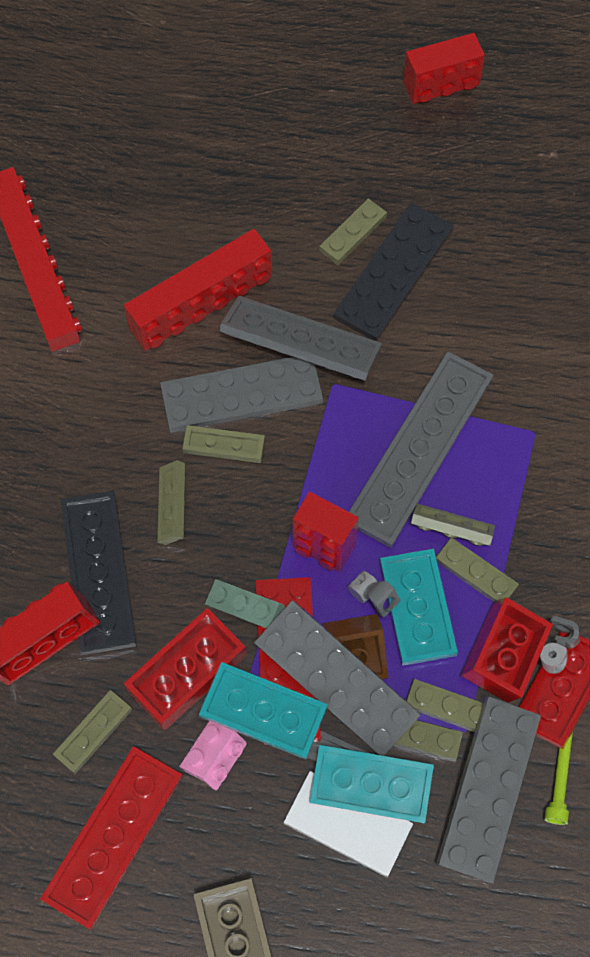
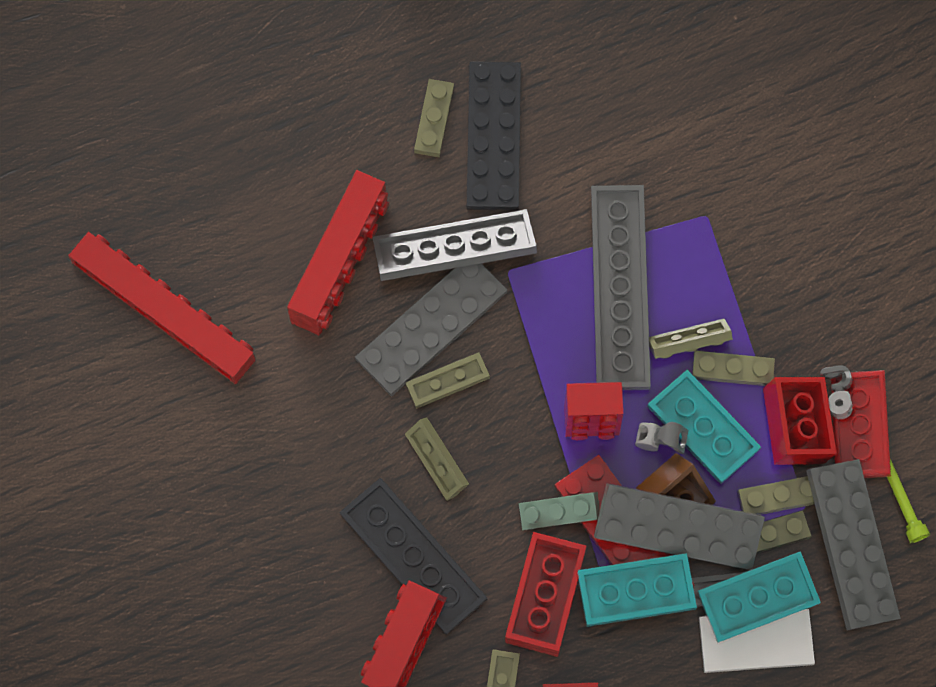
camera: 30 degrees left, 5 degrees up
bright pink bracket [179,721,247,790] -> none

